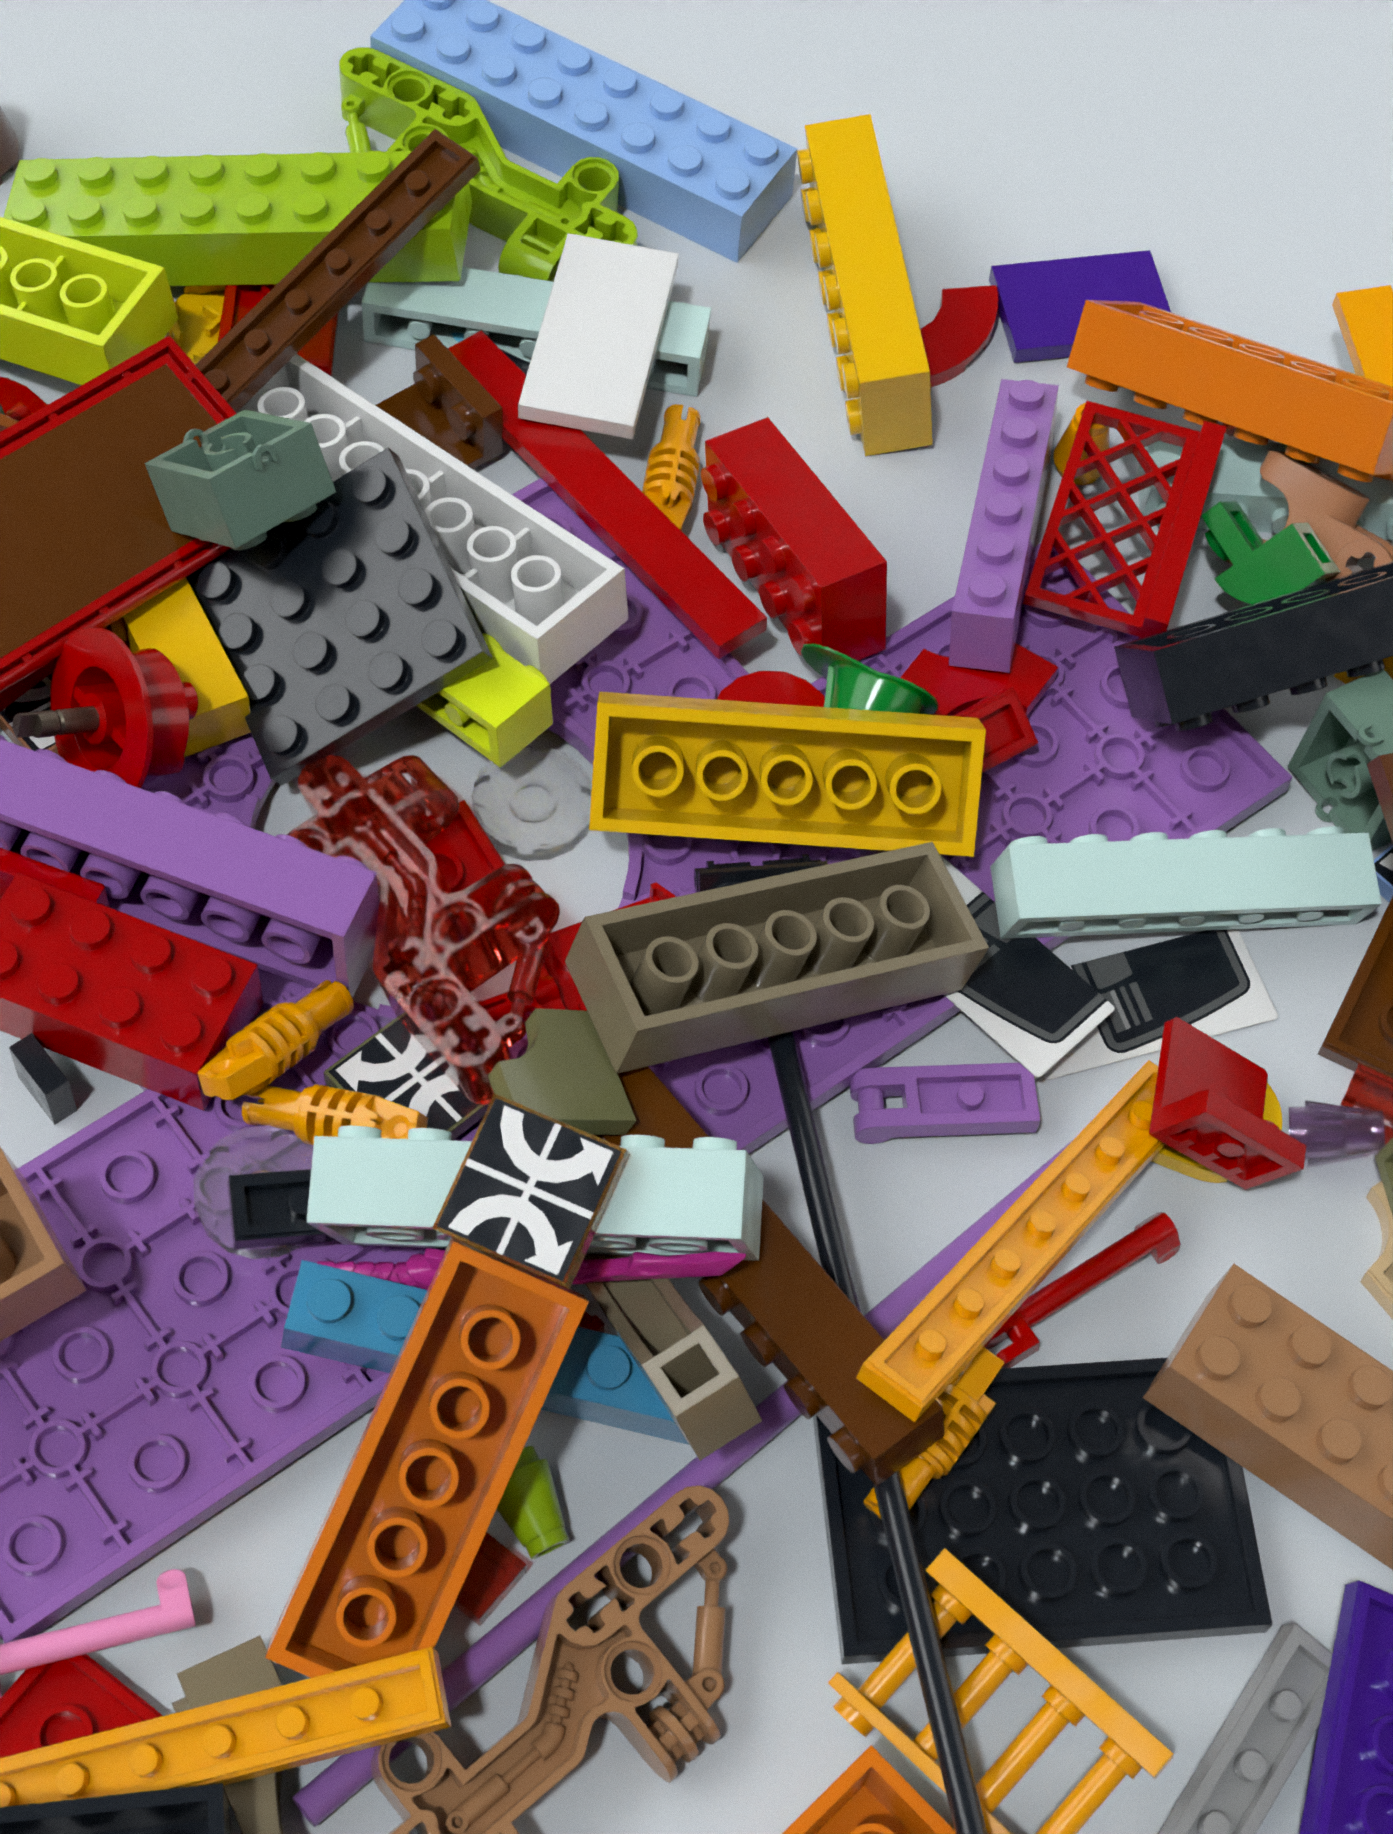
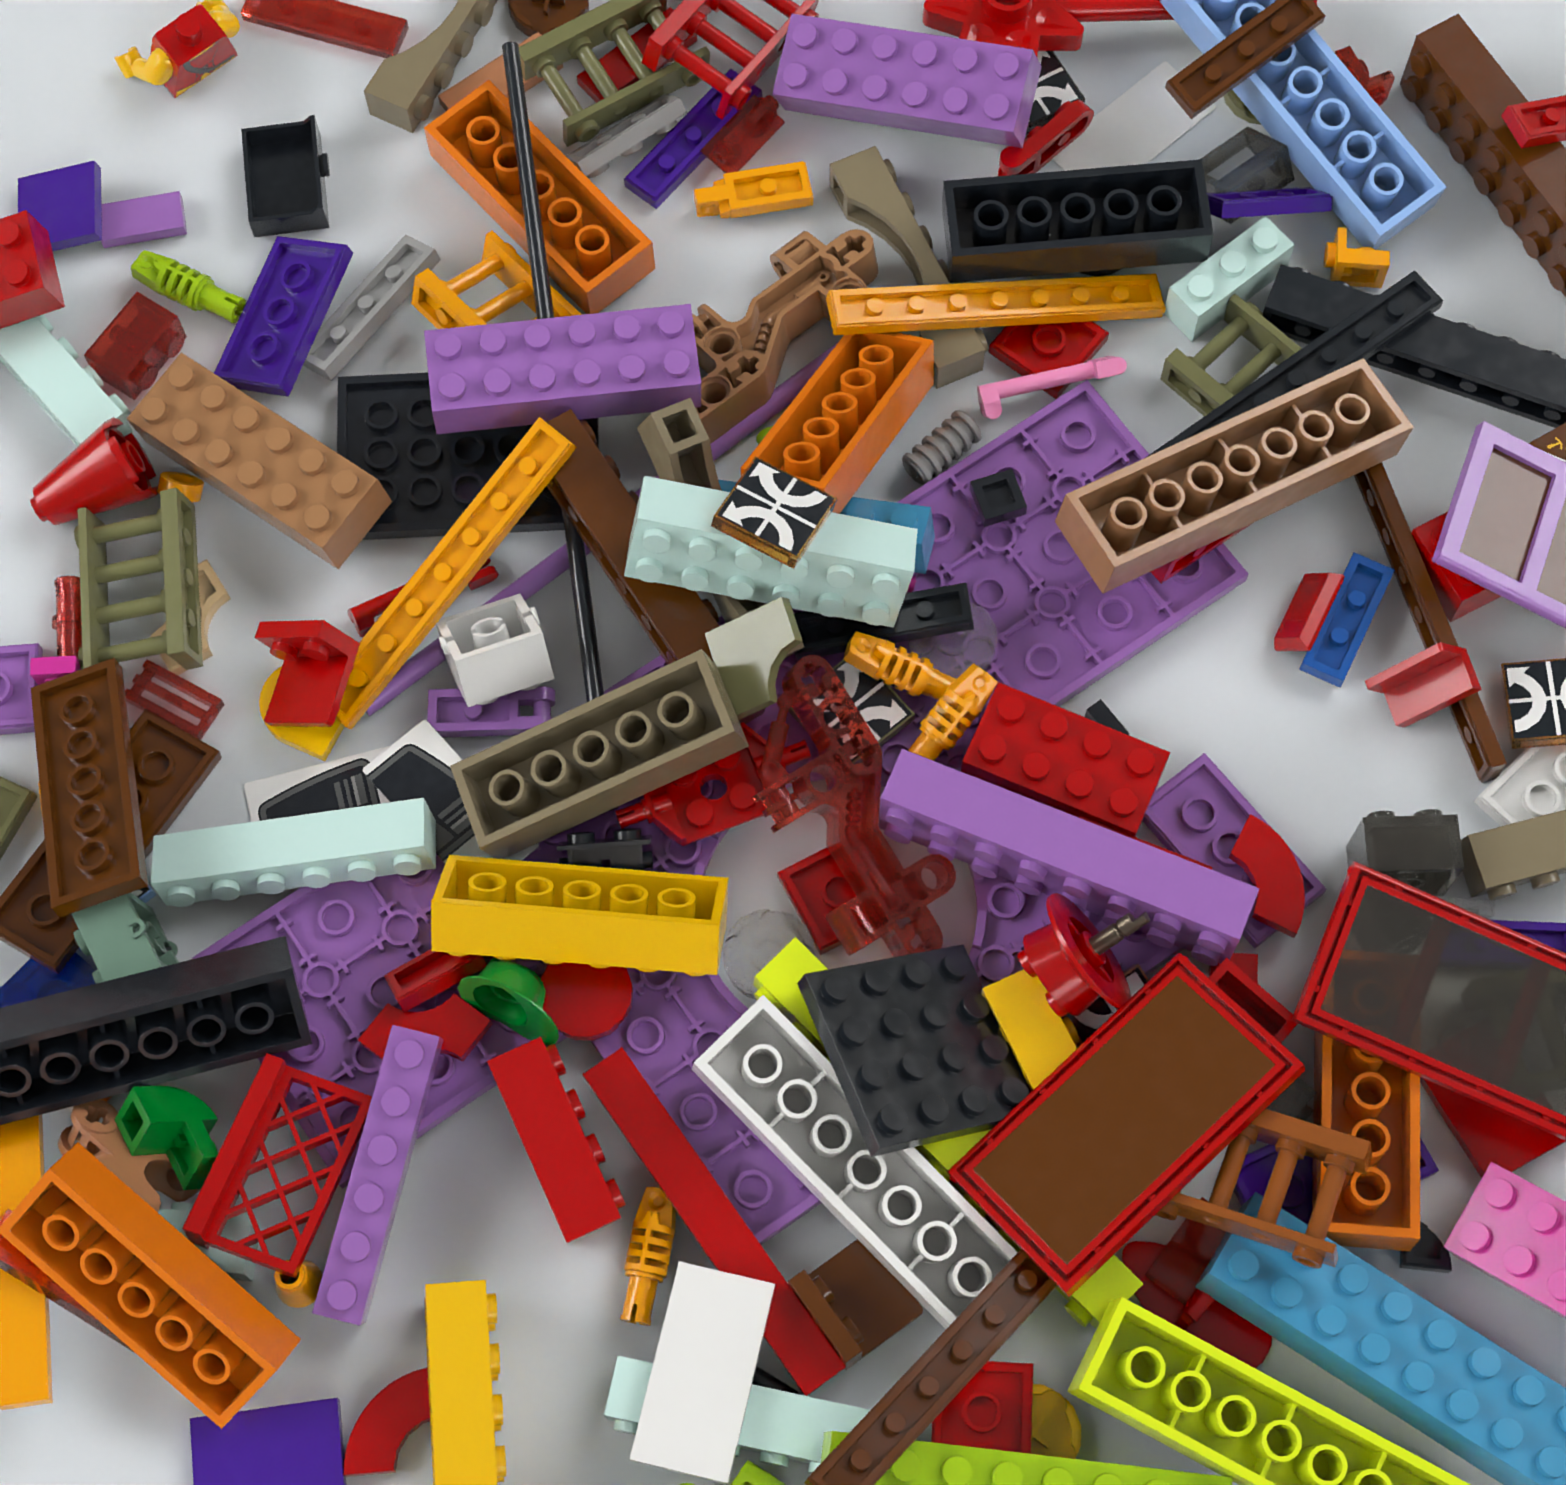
camera: 170 degrees left, 10 degrees up
sand green brick [144,409,336,550] -> none
clear purple cone [1288,1100,1385,1165] -> none
none -> medium lavender brick [424,304,701,434]
none -> white brick [436,593,555,707]
none -> light grey piece [902,410,982,485]
none -> black plate [969,469,1027,527]

